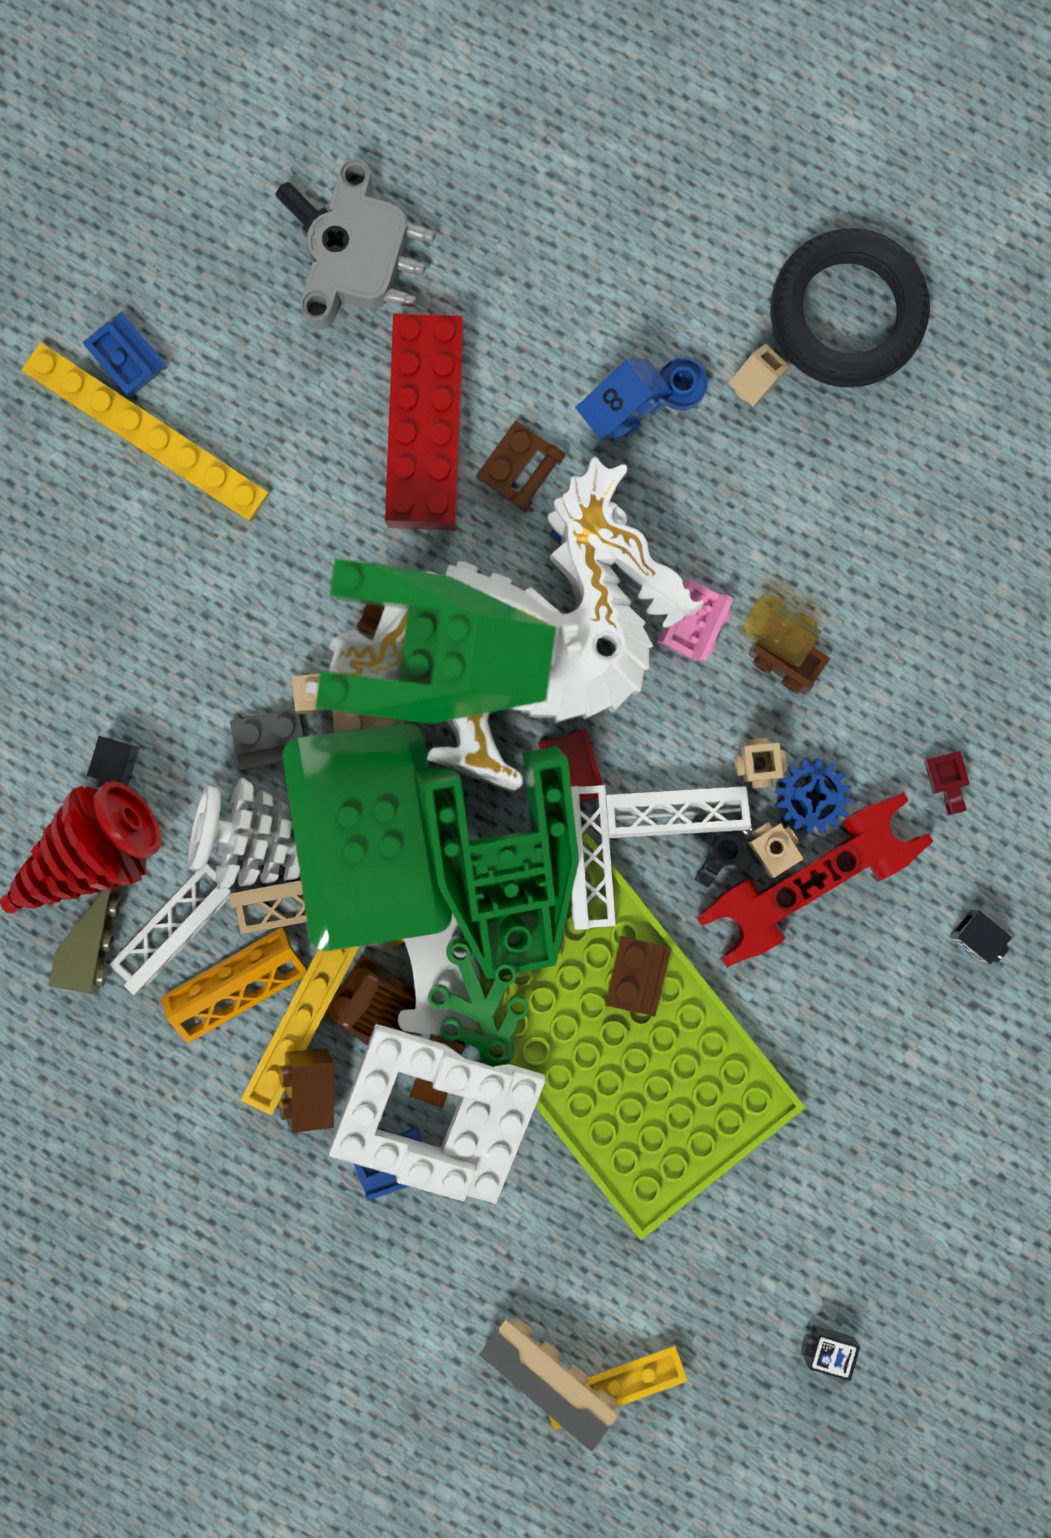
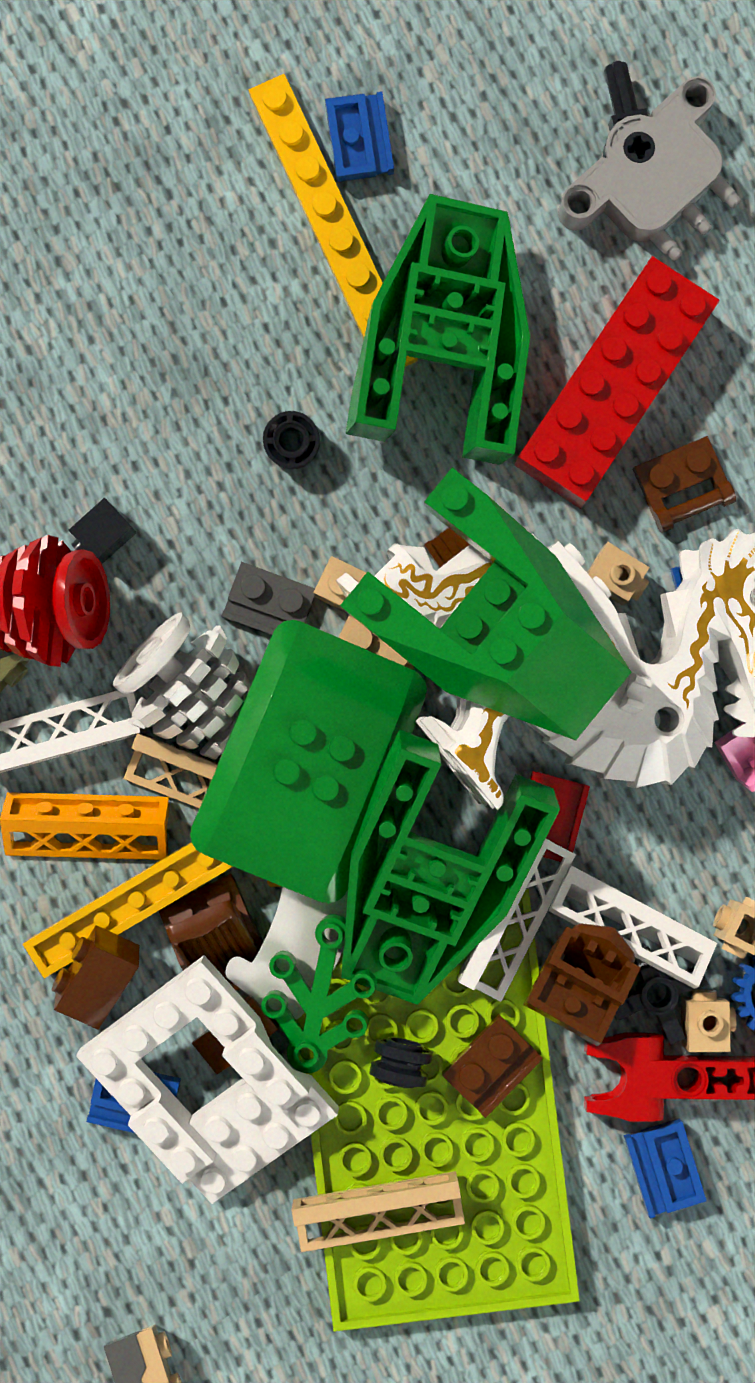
camera: 30 degrees right, 0 degrees up
none -> black wheel [263,411,320,469]
none -> tan fence [292,1171,465,1252]
none -> green wedge [346,194,530,465]
none -> black wheel [369,1037,433,1088]
none -> reddish brown piece [524,923,641,1046]
none -> tan brick [587,542,650,606]
none -> blue plate [623,1118,707,1219]

